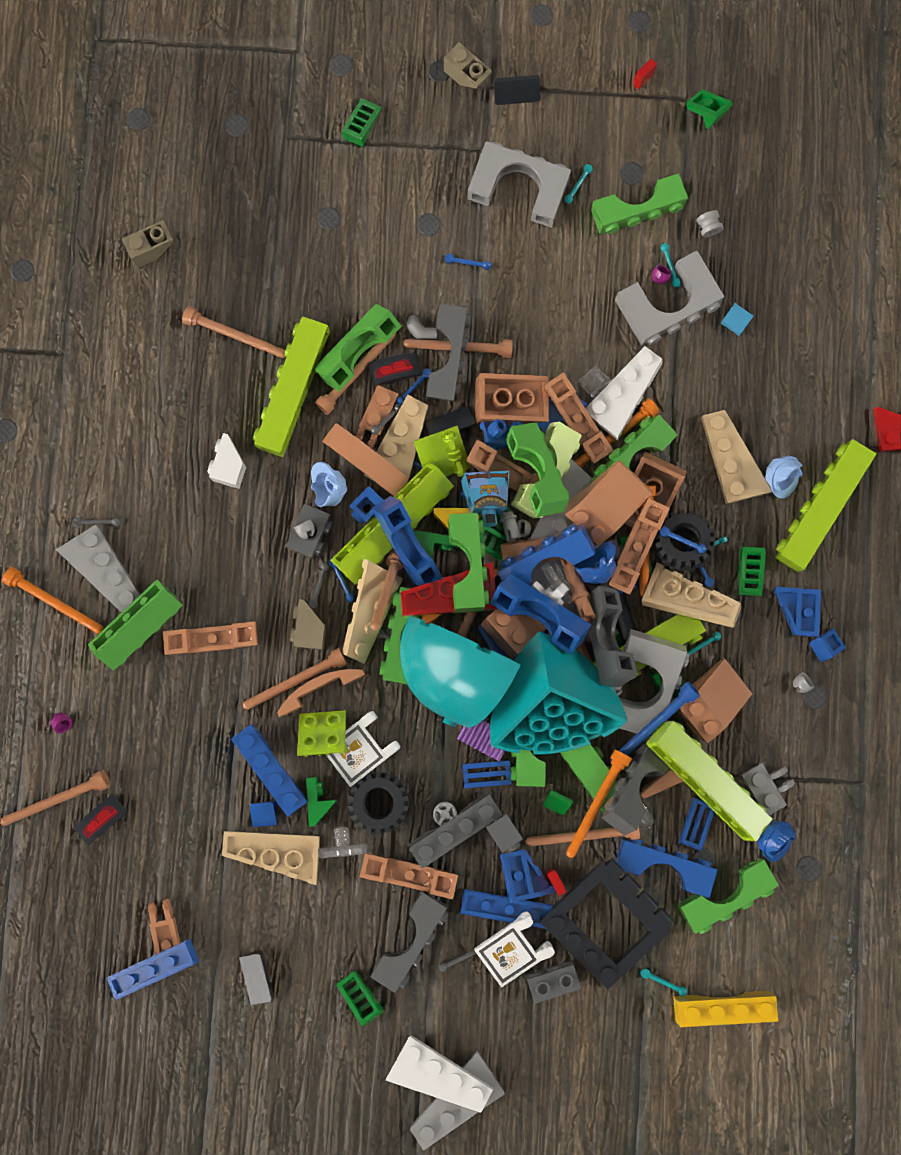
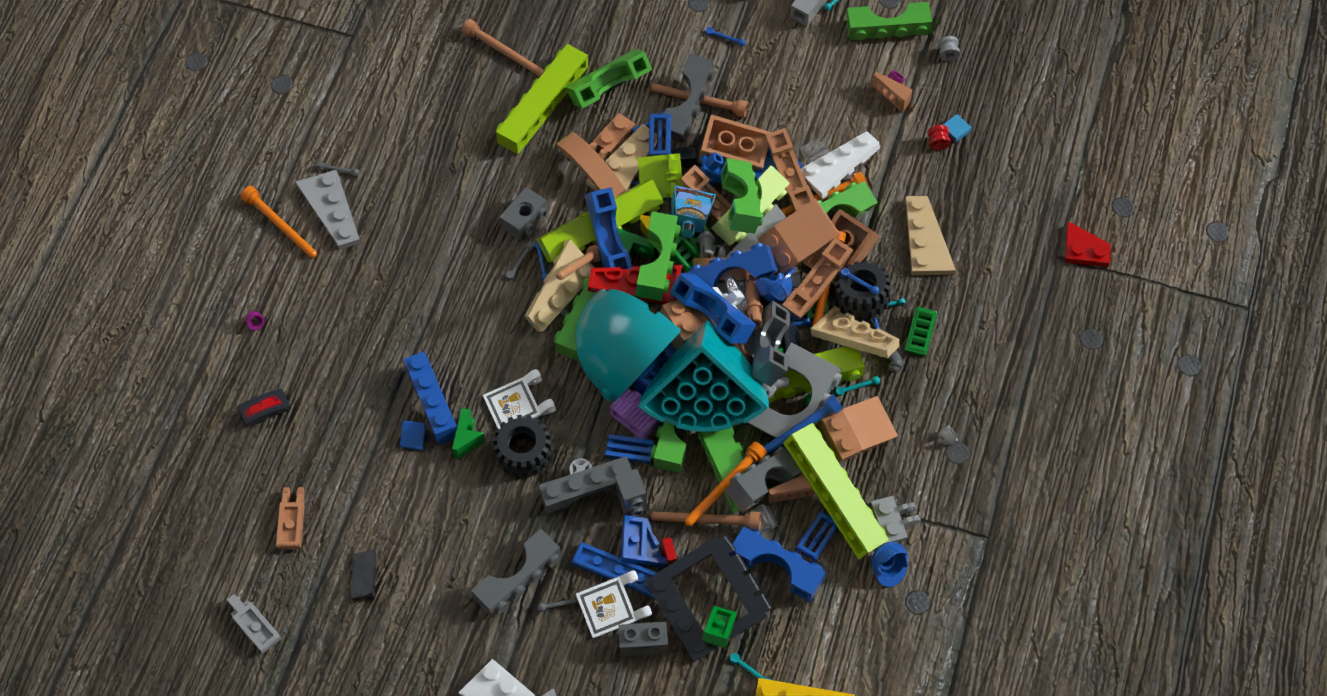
camera: 15 degrees right, 20 degrees down
nougat piece [0,770,110,826] -> none
bright green brick [88,579,183,671] -> none
tile [107,939,200,1000] -> none
nougat slope [163,621,258,655] -> none
white slope [208,433,246,489] -> none
tan wing [222,831,320,885] -> none
nougat piece [242,648,348,710] -> none
nougat slope [277,669,366,717] -> none
dark tan slope [290,599,327,650] -> none
light grey hinge [294,519,315,539] -> none
lime hinge [297,710,348,757] -> none
light blue piece [311,462,347,507] -> none
nougat piece [315,333,396,415] -> none
clear tile [318,827,368,859] -> none
green slope [336,970,385,1026] -> none
blue brick [349,486,384,524] -> none
nougat slope [360,853,458,899] -> none
slope [368,352,421,386] -> none
dark grey hinge [371,404,402,435] -> none
light grey arm [406,315,437,339] -> none
green slope [543,790,573,815] -> none
light grey arch [615,251,724,346] -> none
teal hinge [661,243,681,288] -> none
bright green arch [677,858,779,934] -> none
light blue piece [765,455,803,498] -> none
blue wing [774,587,821,637] -> none
lime brick [775,439,876,572] -> none
blue slope [809,628,846,662] -> none
none -> light grey hinge [227,594,282,654]
none -> blue tile [649,114,672,156]
none -> green slope [702,606,737,648]
none -> nougat slope [872,72,912,112]
none -> red wheel [928,125,951,150]

